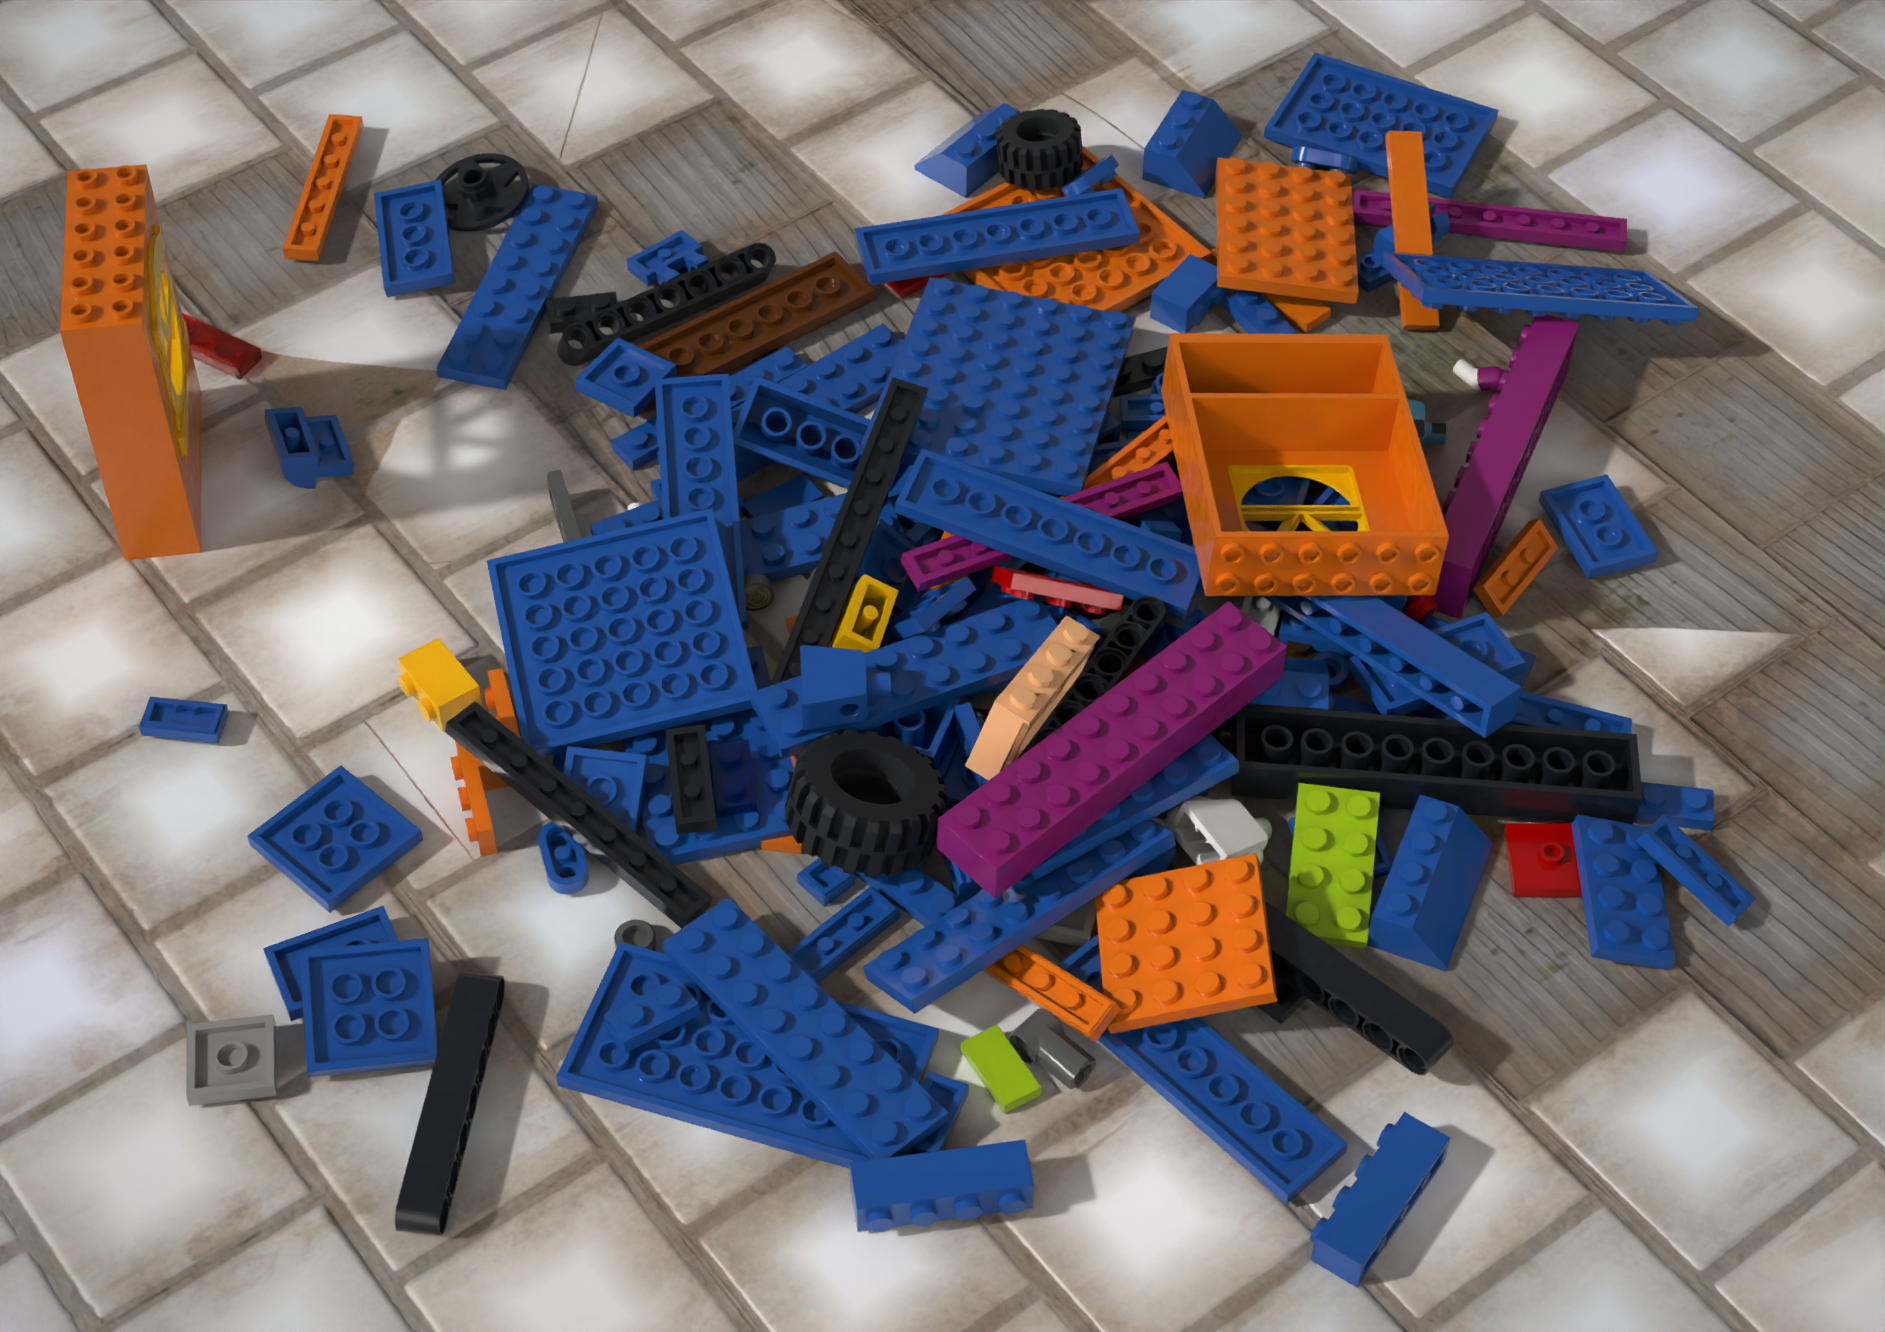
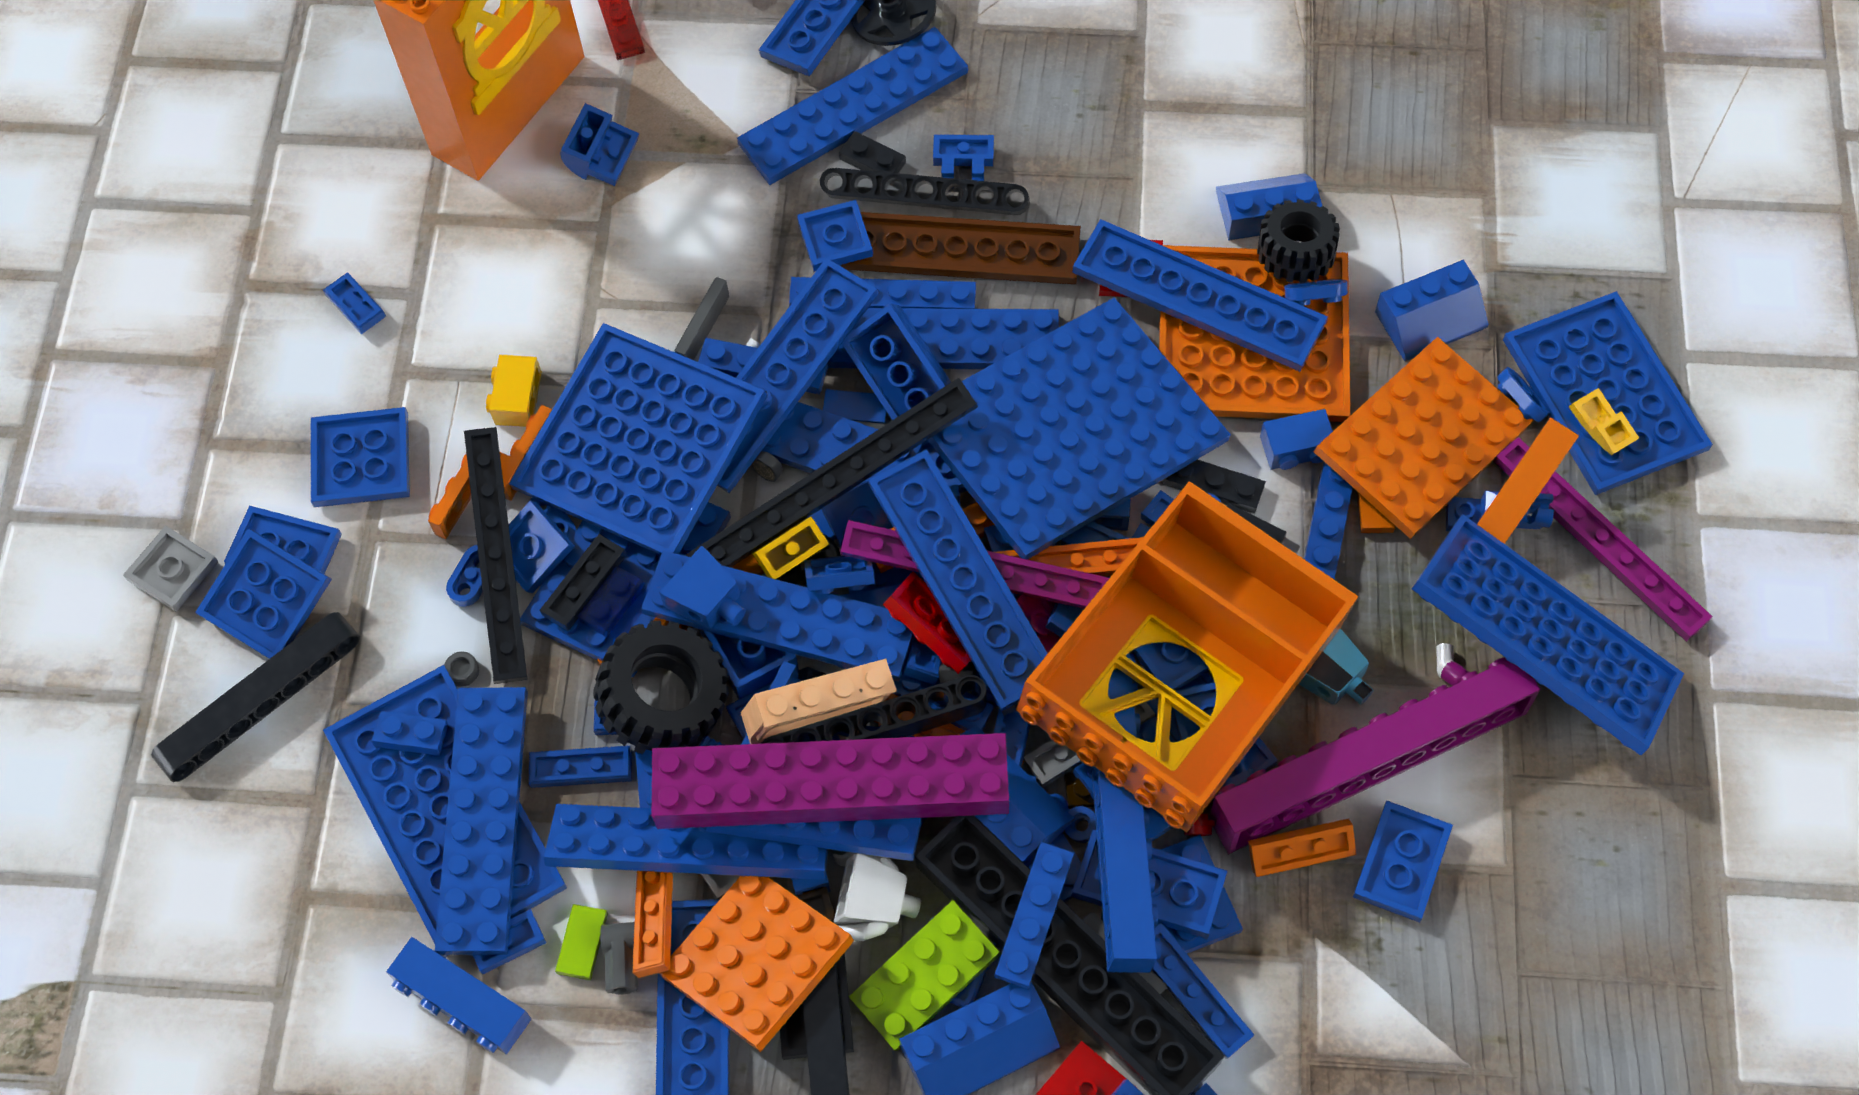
camera: 45 degrees right, 15 degrees up
none -> blue plate [994,842,1074,989]
none -> yellow slope [1568,388,1639,455]

